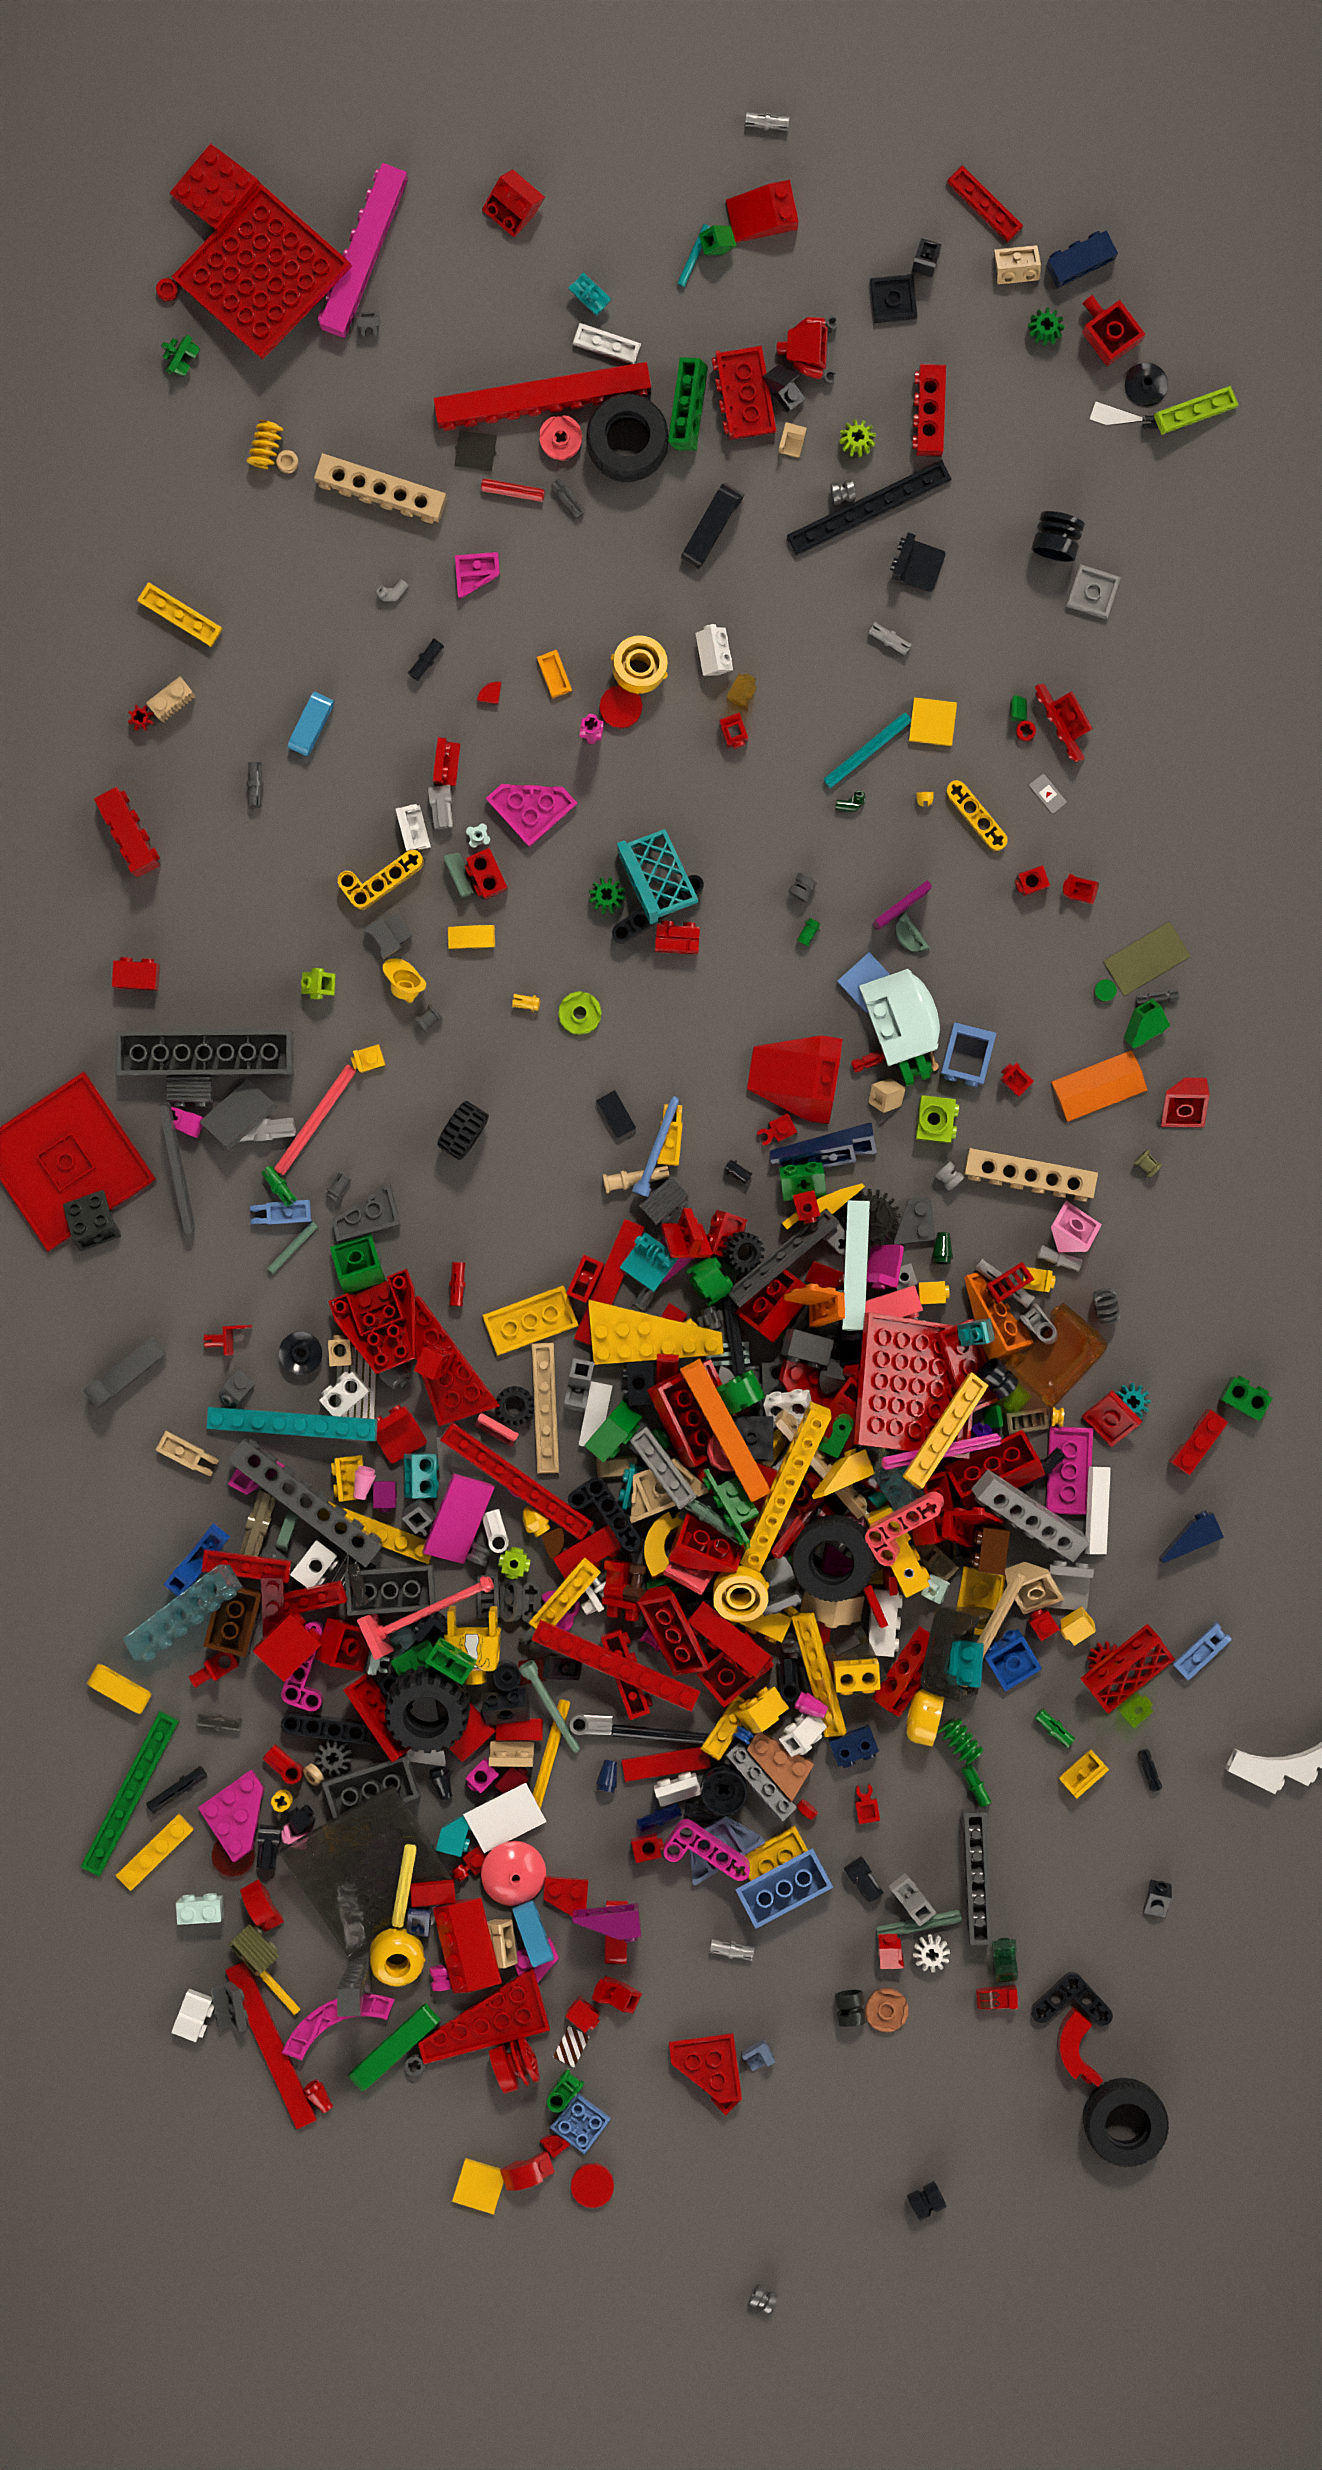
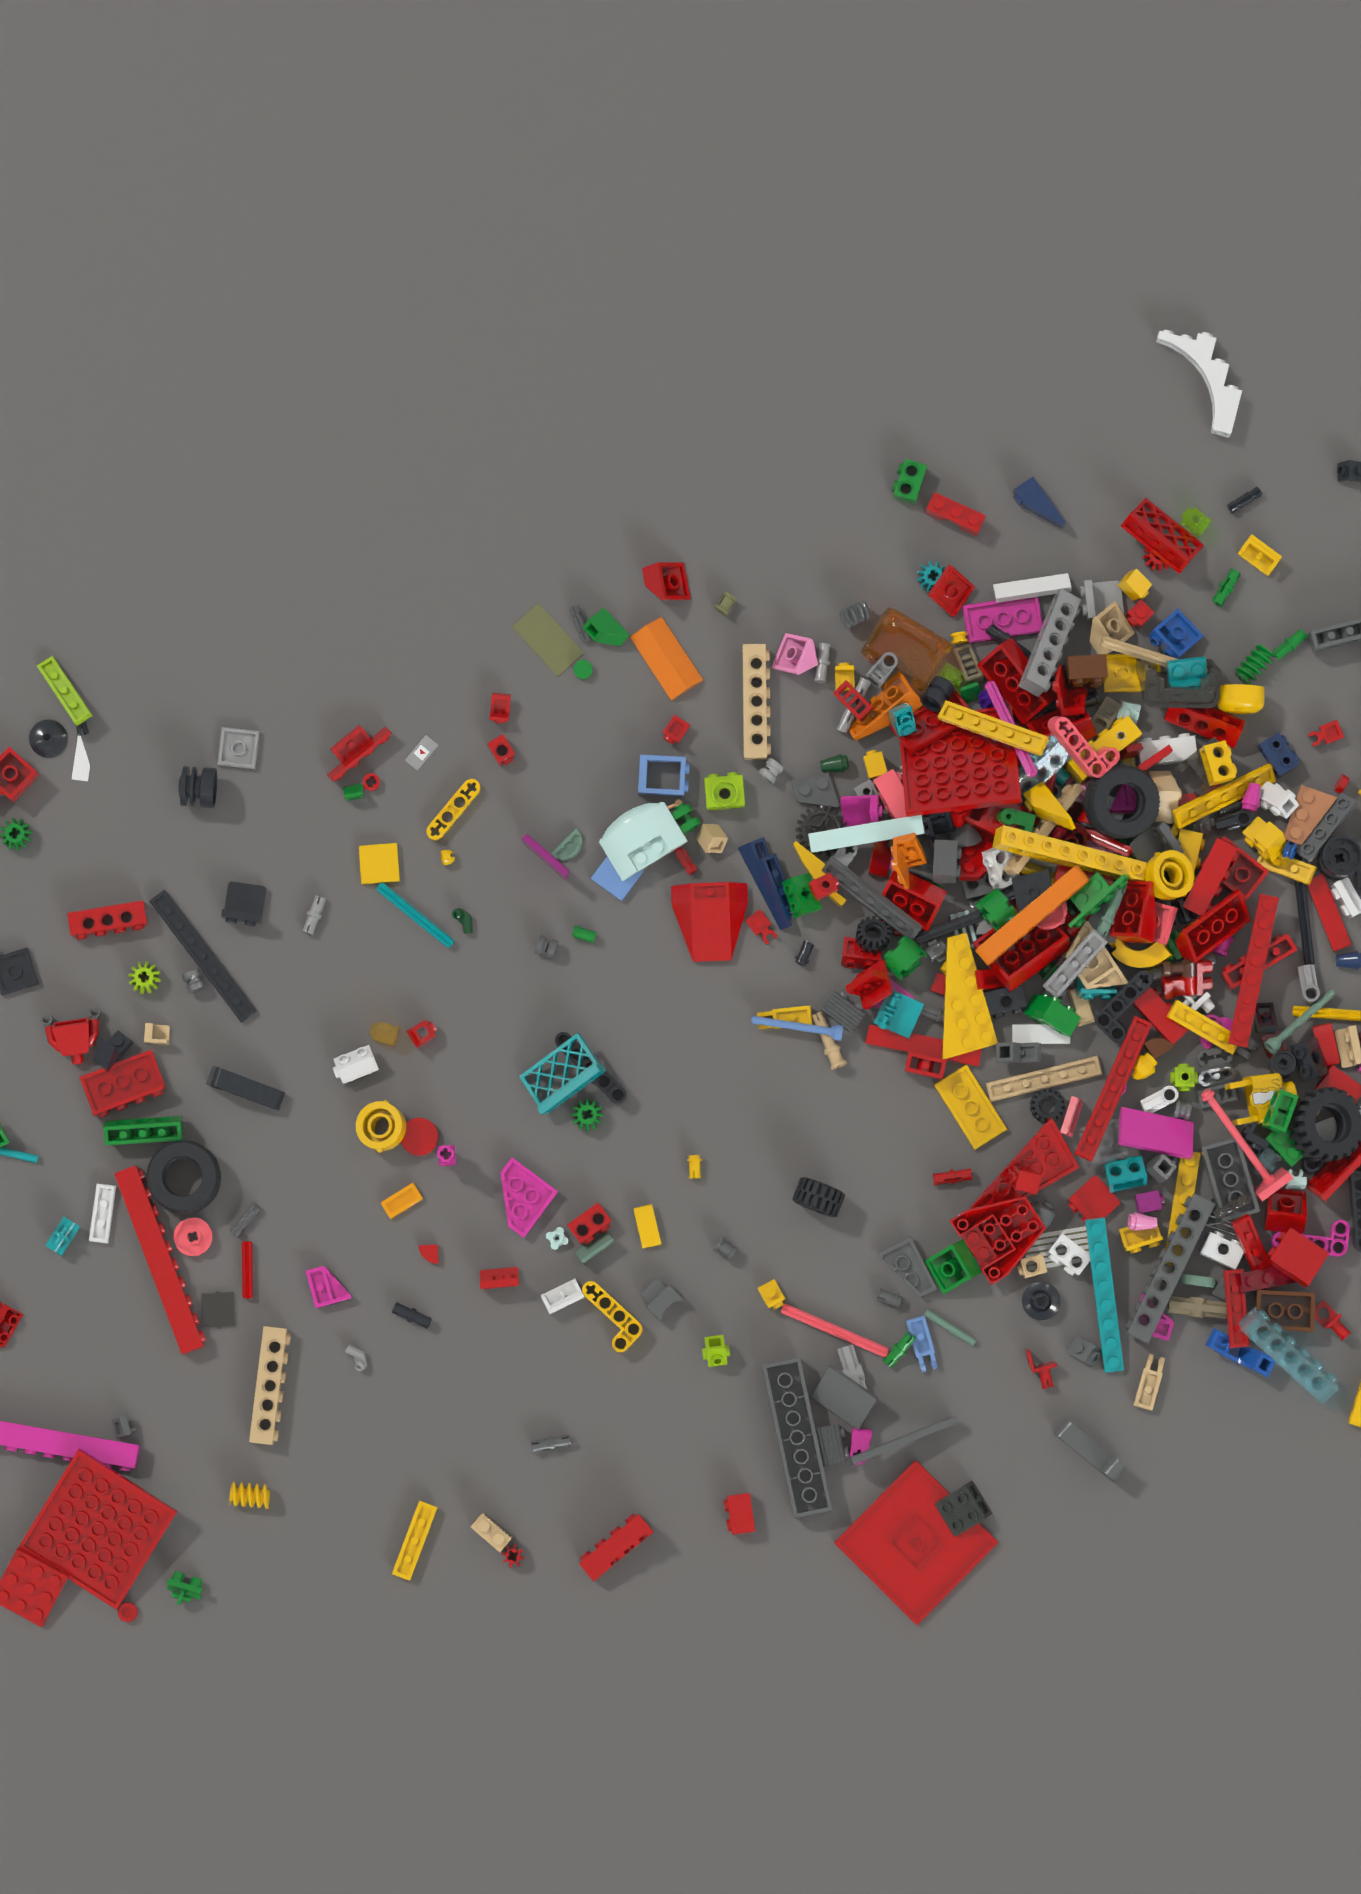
camera: 100 degrees left, 5 degrees down
tan tile [276,450,299,473] -> none
dark azure beam [287,691,335,757] -> none
yellow piece [383,958,426,1003] -> none
light grey piece [428,785,453,829] -> none
lime tile [558,991,602,1035] -> none
black tile [596,1090,636,1139] -> none
red brick [655,921,700,955] -> none
medium blue plate [1172,1622,1232,1681] -> none

